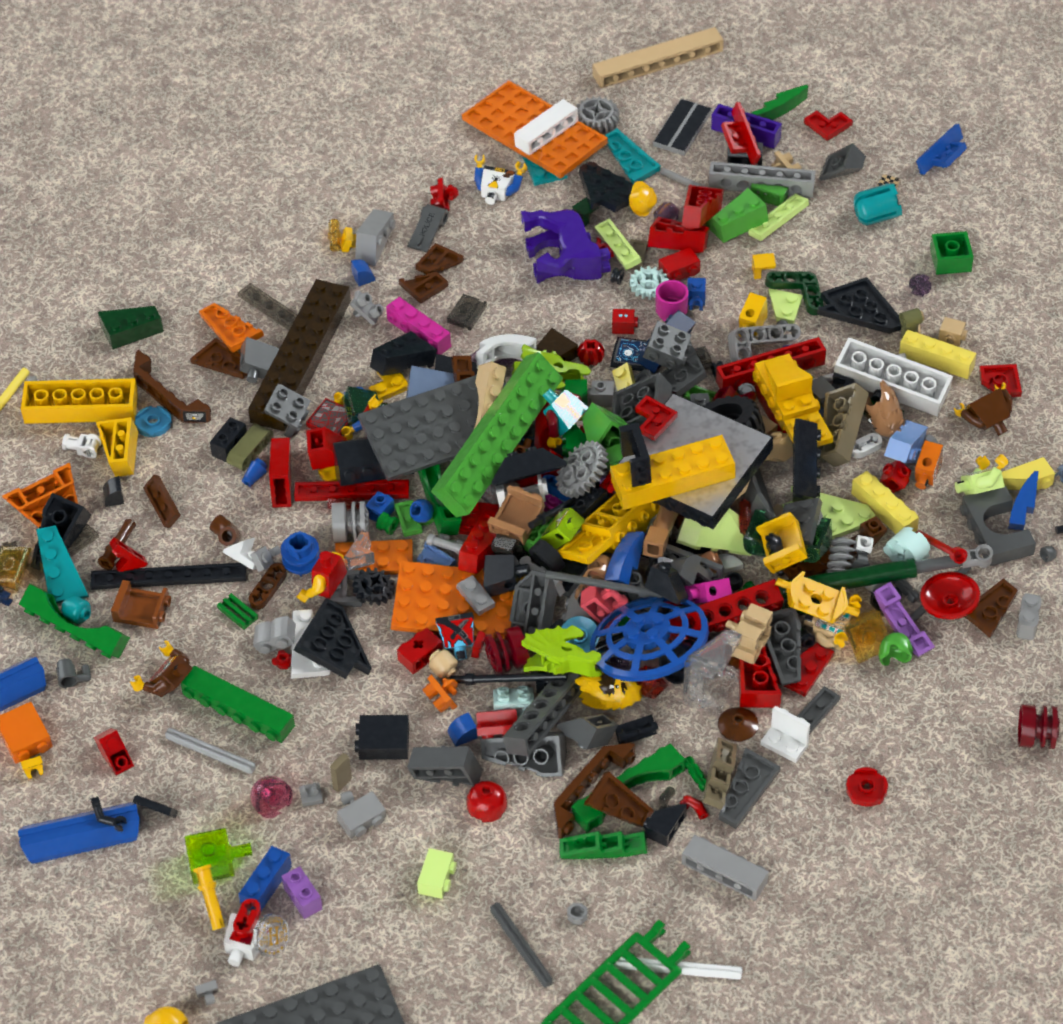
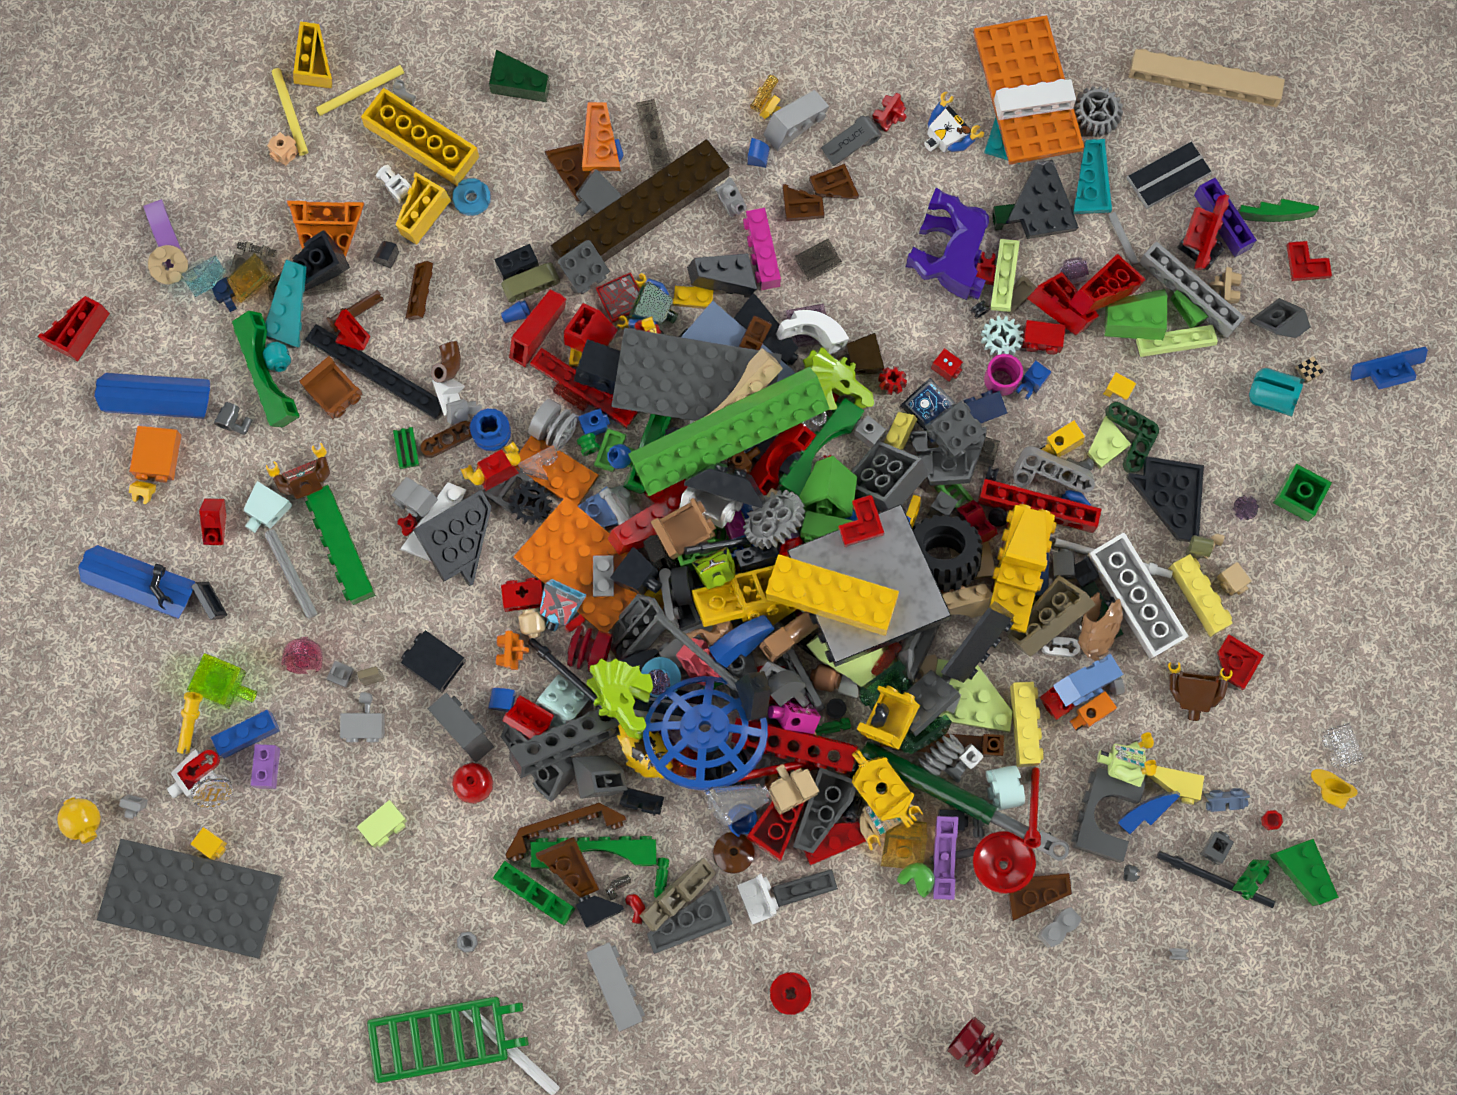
camera: 30 degrees right, 25 degrees up
reddish brown slope [133,350,211,423] -> none
dark grey axle [490,902,553,988] -> none
torso [542,388,589,448] -> none
black panel [619,422,652,487] -> none
yellow piece [629,181,657,217] -> none
none -> yellow brick [191,827,227,860]
none -> light aqua torso [244,481,292,533]
none -> clear purple gear [648,669,670,695]
none -> blue hair [726,804,758,837]

